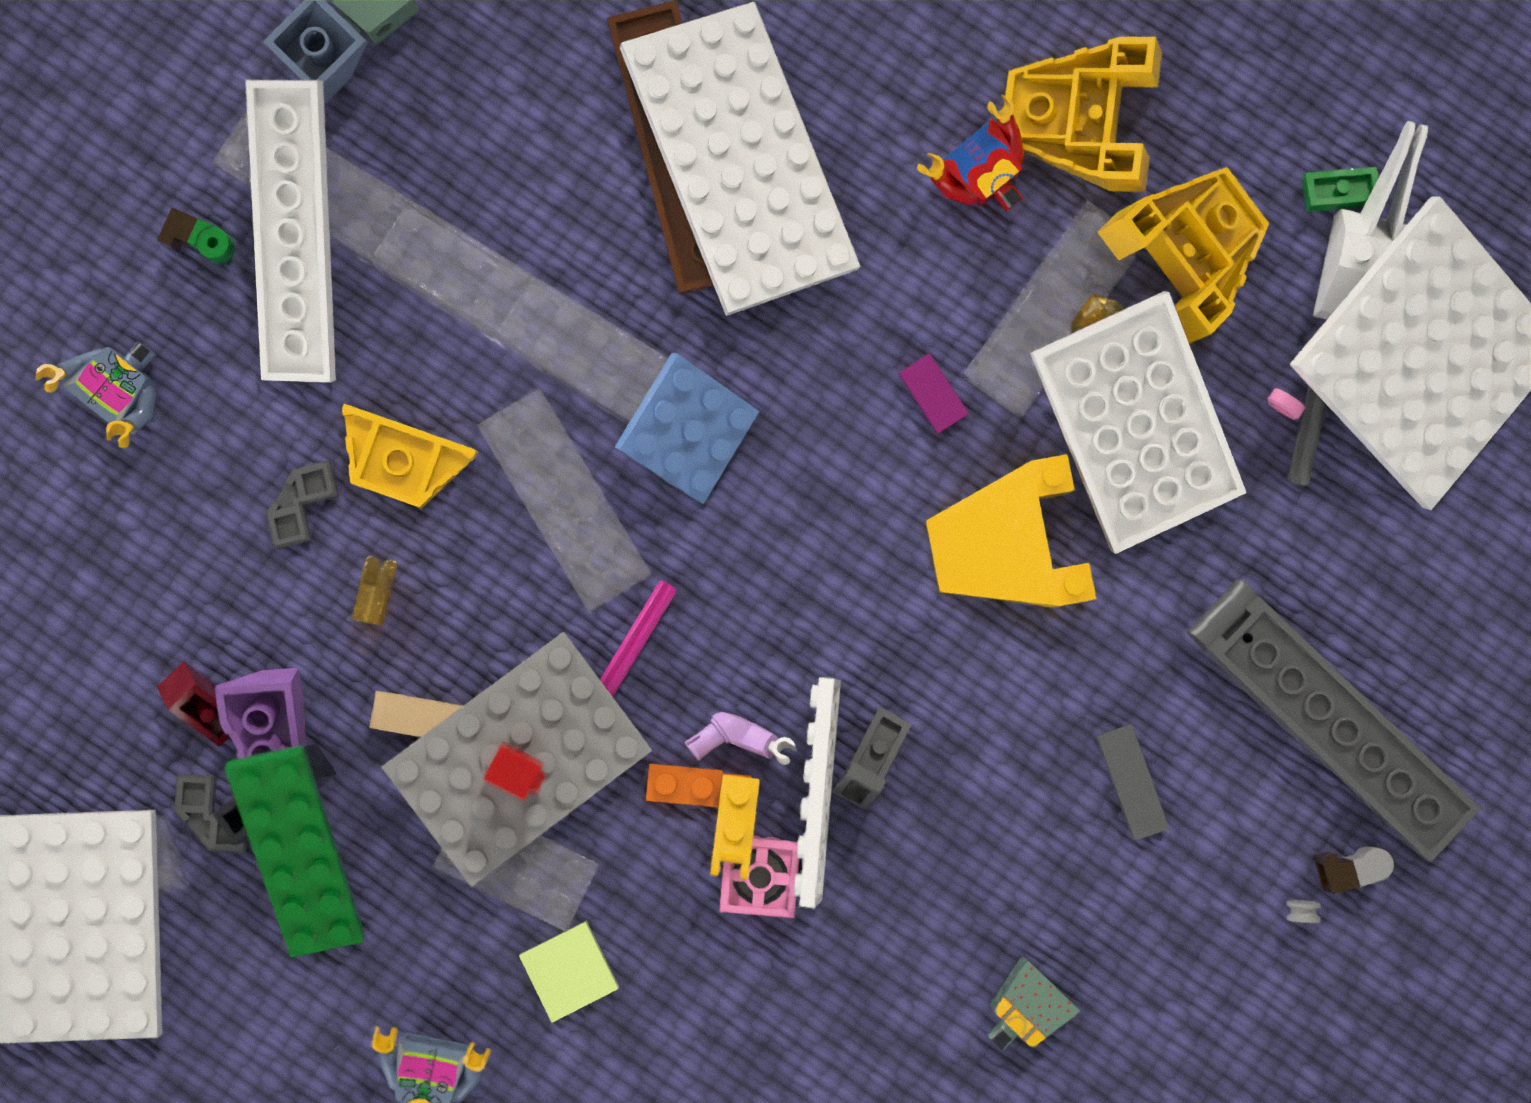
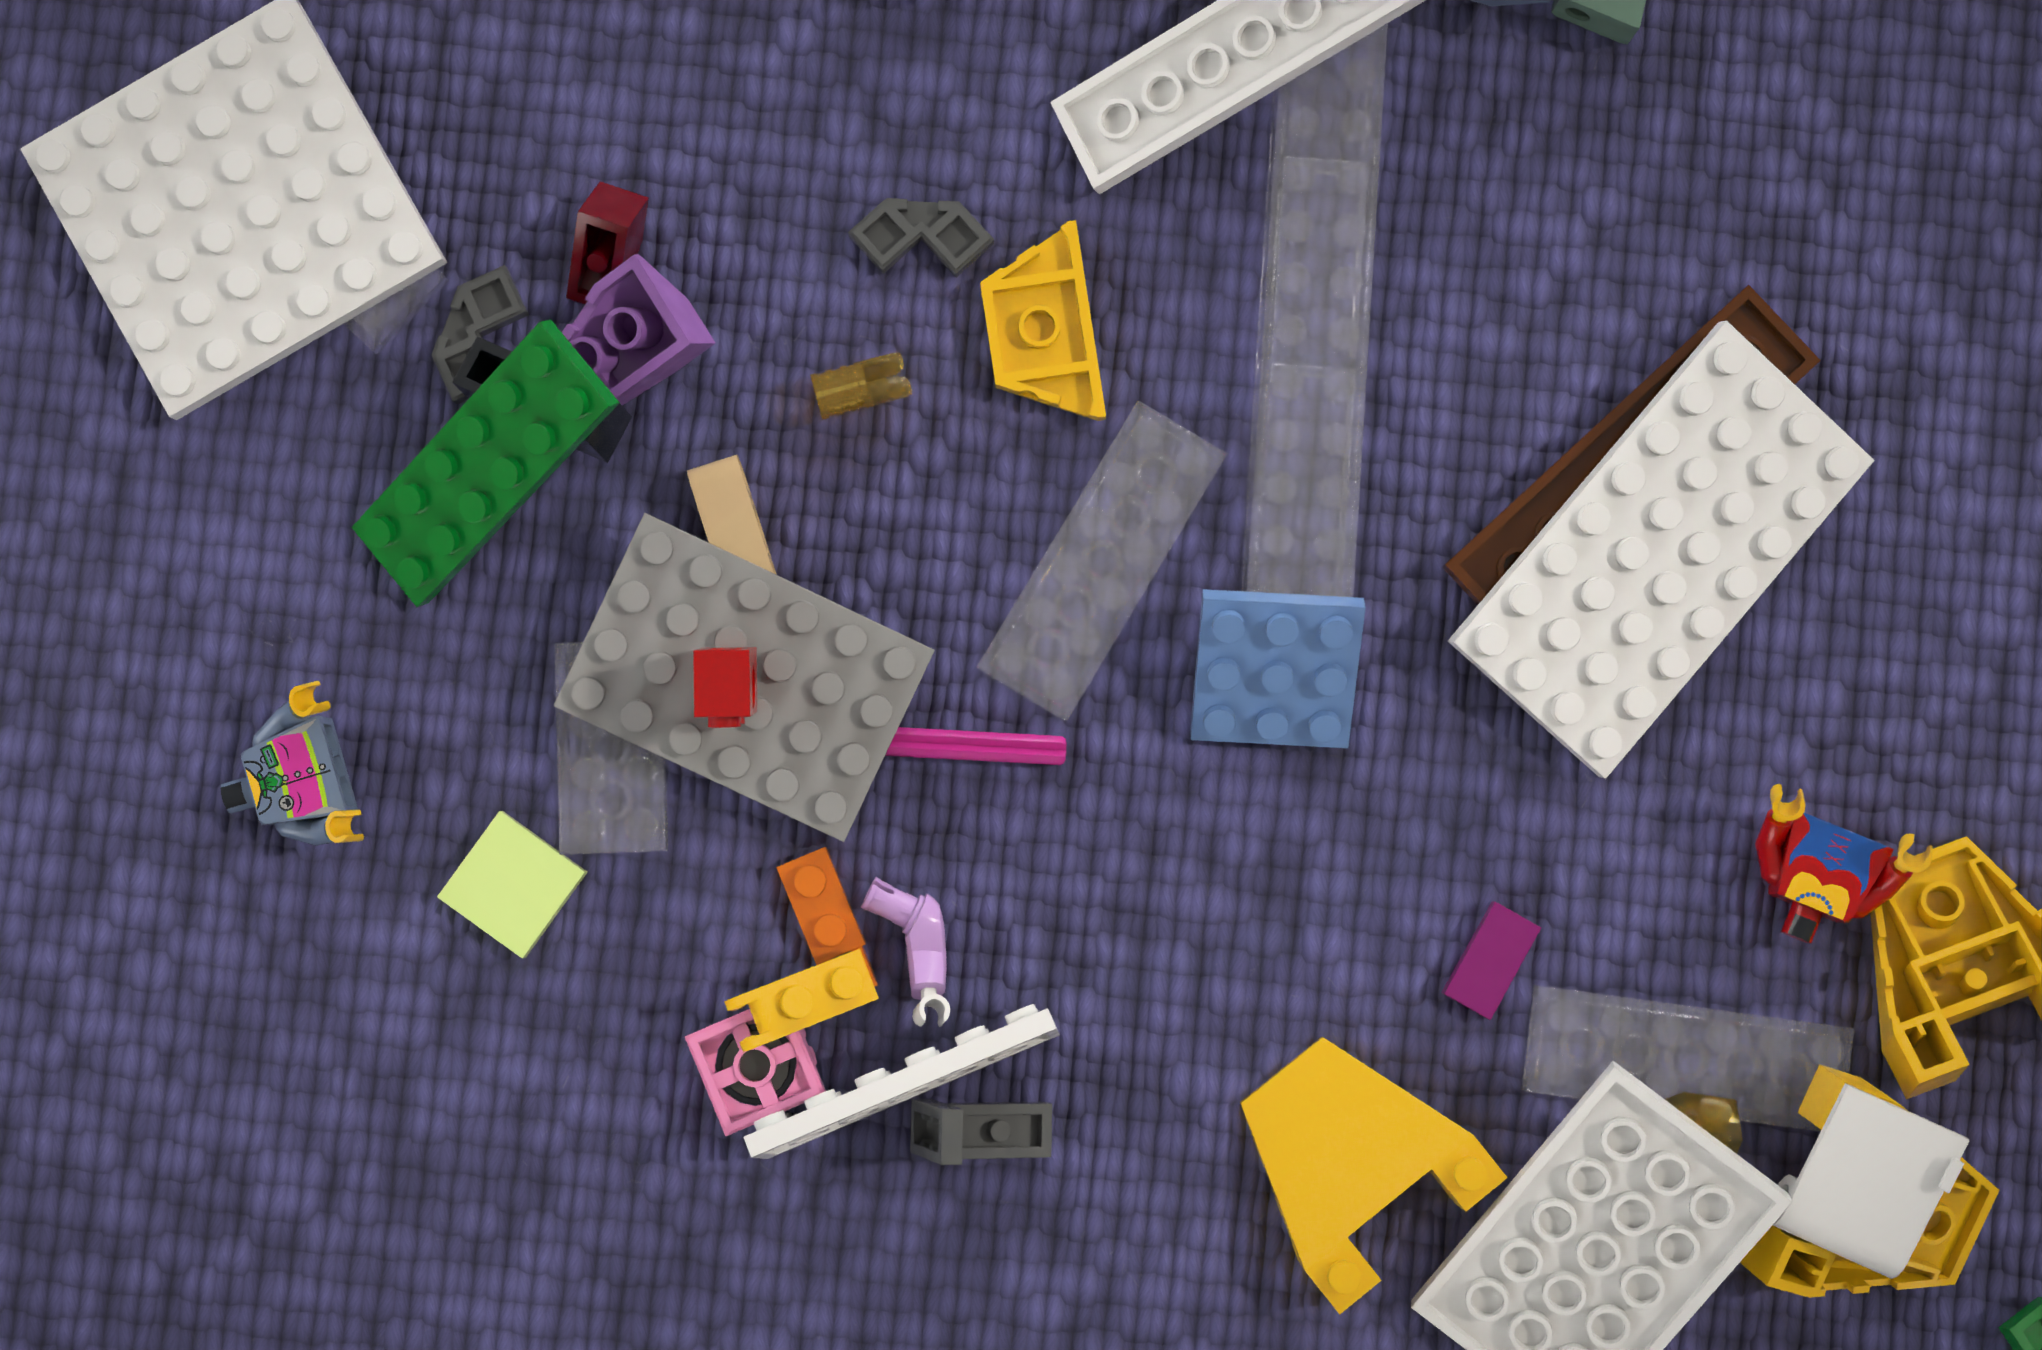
camera: 65 degrees right, 0 degrees up
none -> white door [1772,1083,1970,1279]

